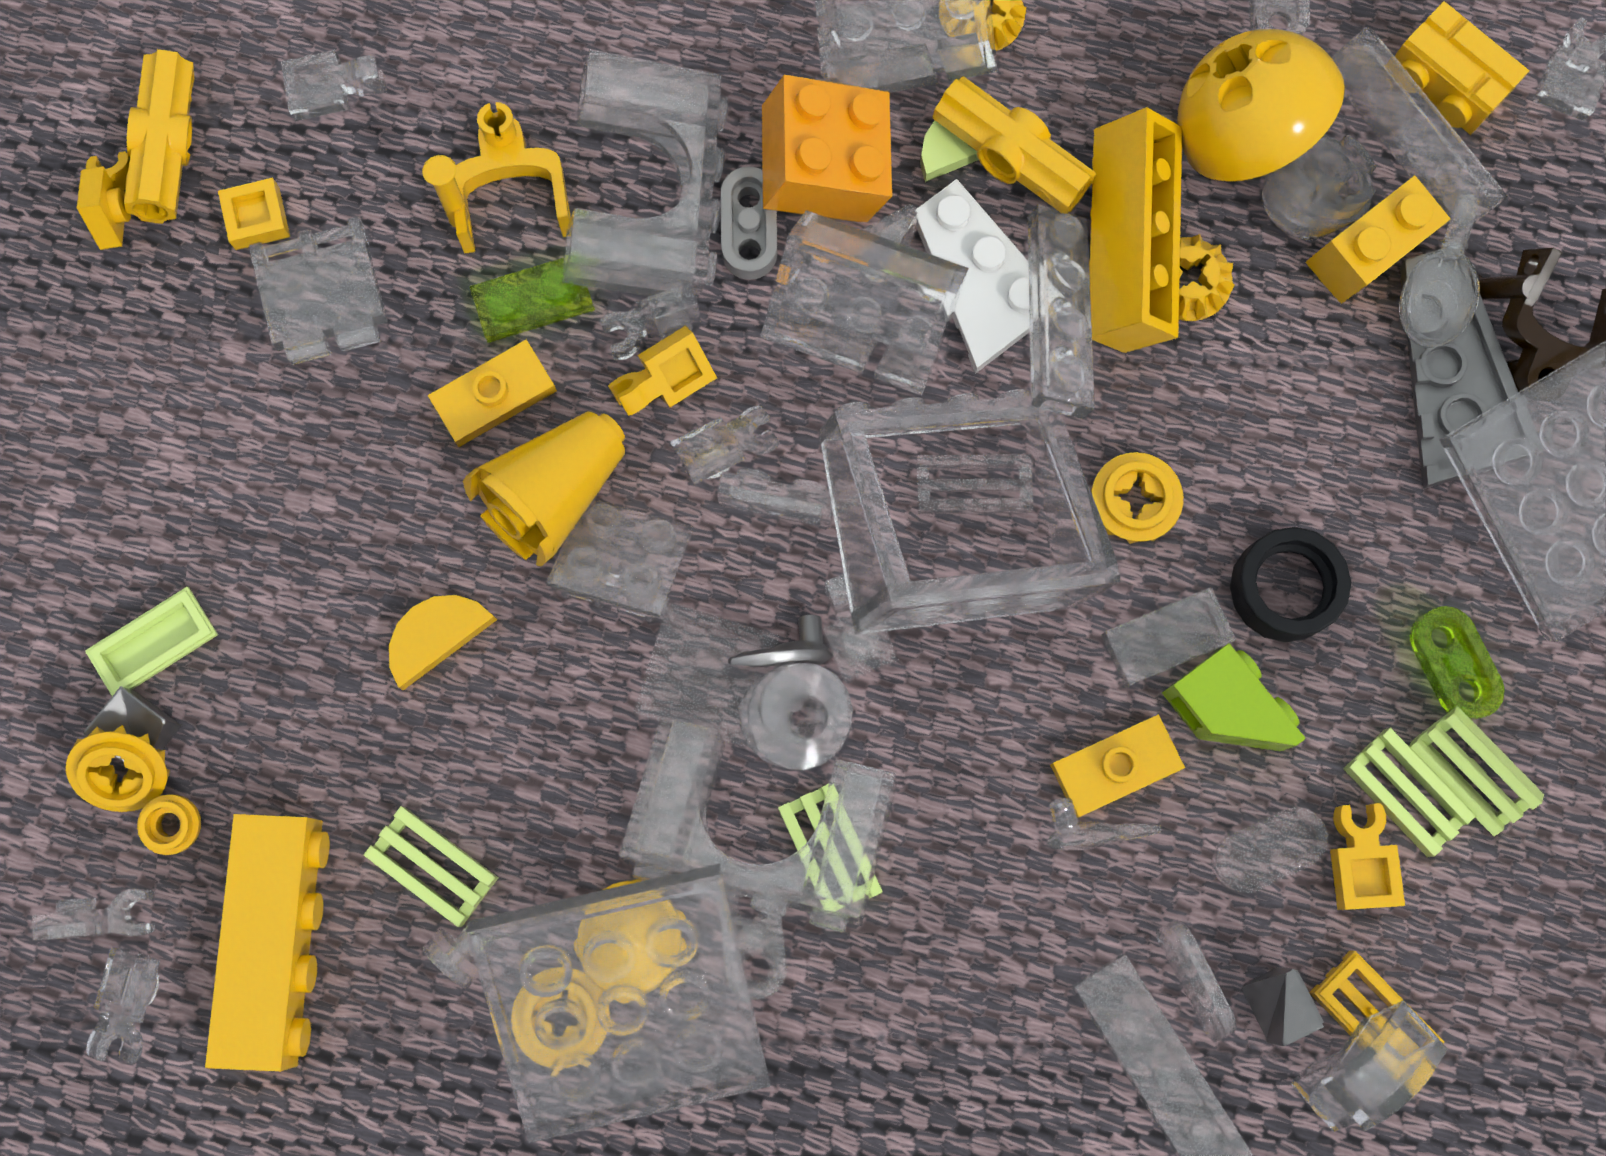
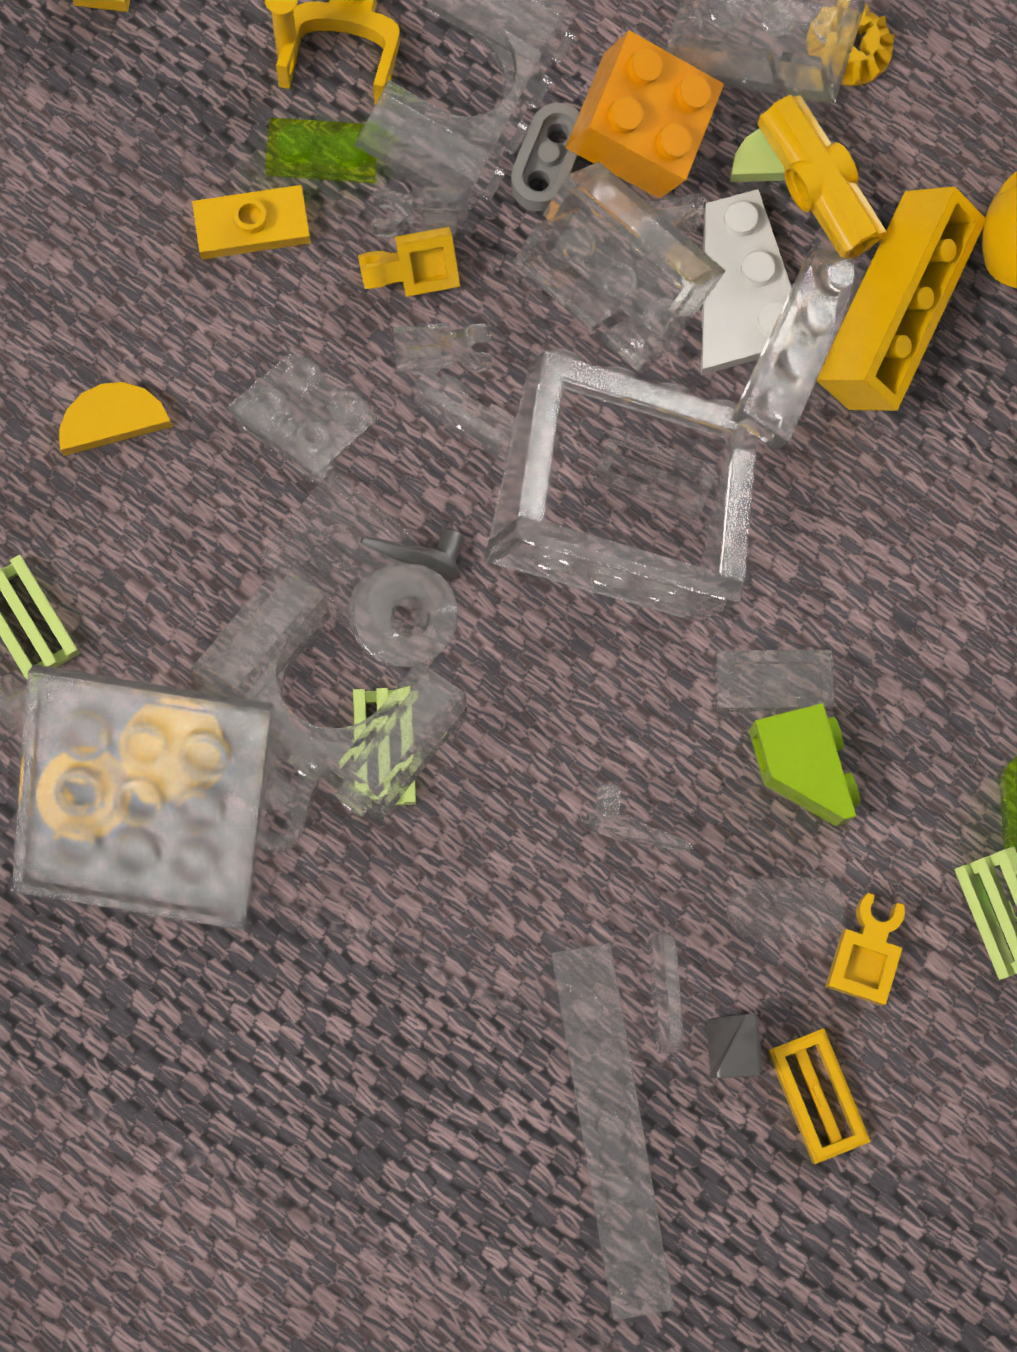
camera: 20 degrees right, 0 degrees up
clear plate [249,216,388,365] -> none
yellow cone [463,411,625,567] -> none
clear plate [822,573,899,683] -> none
yellow plate [1050,714,1185,818] -> none
yellow gear [1090,452,1184,544] -> none
yellow gear [1179,234,1235,321] -> none
black tyre [1230,527,1352,642] -> none
clear brick [1291,1000,1448,1132] -> none
yellowish green tile [1343,728,1476,857] -> none

